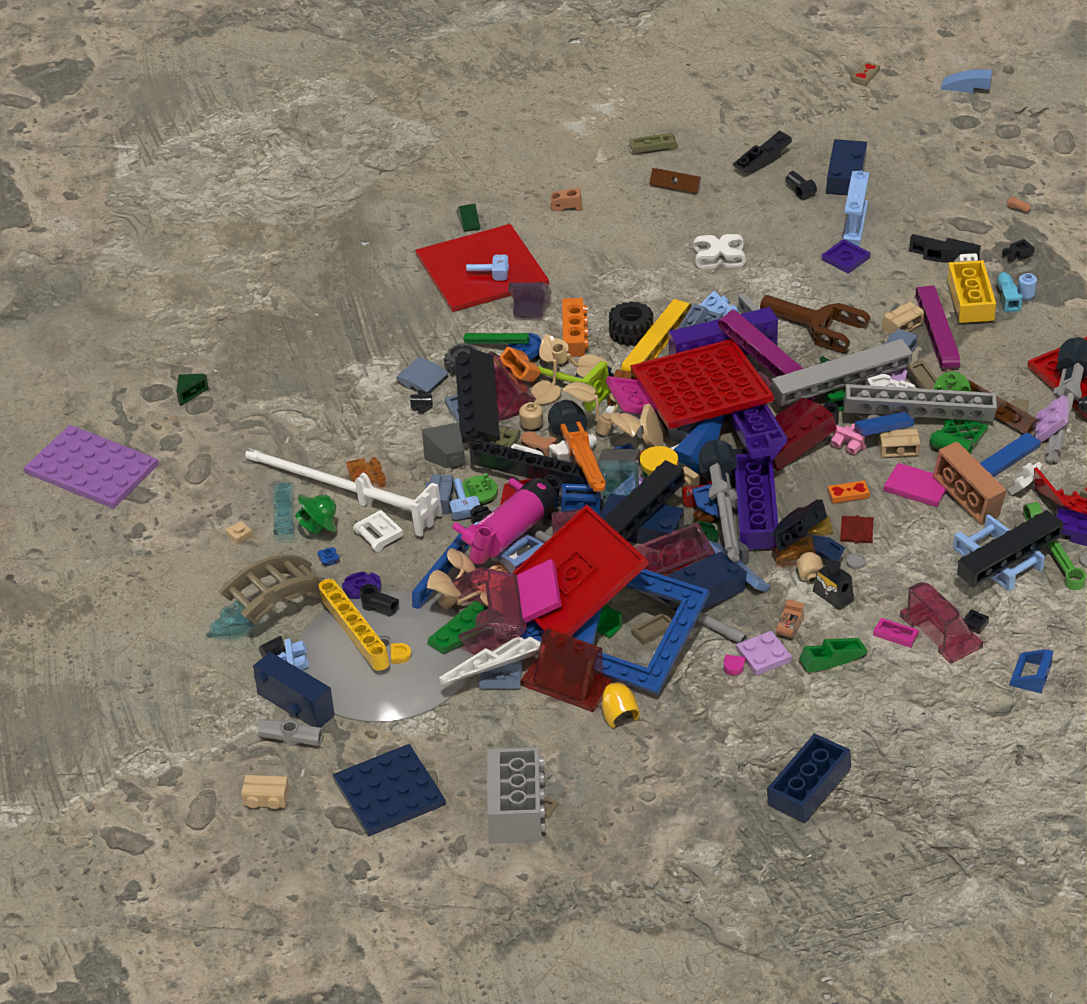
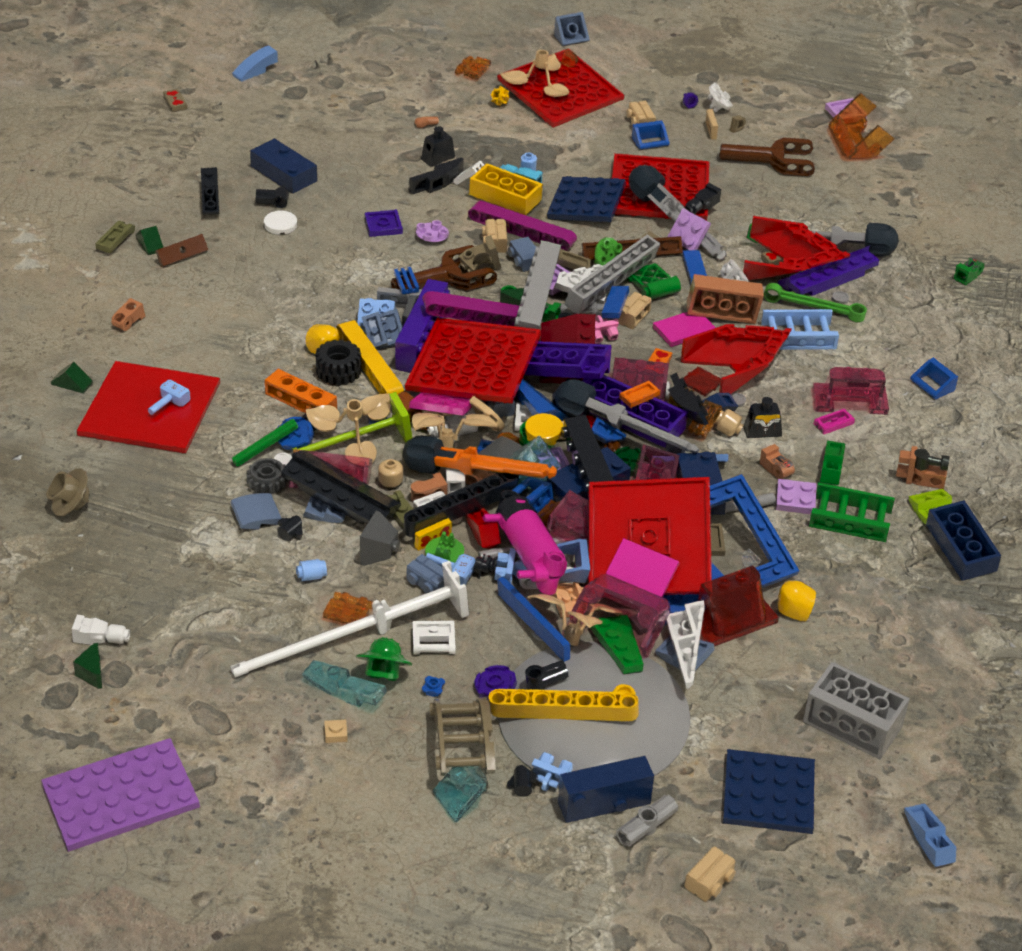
camera: 60 degrees left, 0 degrees up
orange brick [500,347,541,383] -> none
clear purple piece [508,282,551,318] -> none
white piece [693,234,746,269] -> none
dark pink tile [723,654,746,675] -> none
light blue fence [843,171,869,246] -> none
black brick [957,510,1064,588] -> none
black plate [1002,239,1035,261] -> none
none -> dark tan helmet [46,468,90,516]
none -> white piece [72,614,130,645]
none -> dark green slope [136,226,164,255]
none -> white tile [264,211,297,235]
none -> light blue brick [296,559,327,582]
none -> yellow piece [306,324,339,354]
none -> blue tile [394,267,419,294]
none -> yellow tile [415,518,452,551]
none -> lavender dish [416,220,449,242]
none -> black torso [421,126,455,167]
none -> dark tan tile [459,236,501,280]
none -> dark blue plate [547,176,626,222]
none -> clear pink slope [612,357,669,402]
none -> orange tile [619,381,660,408]
none -> red windscreen [681,324,792,394]
none -> green fence [809,482,895,542]
none -> nougat hips [896,446,950,489]
none -> medium blue slope [904,803,956,867]
none -> lime slope [908,489,952,525]

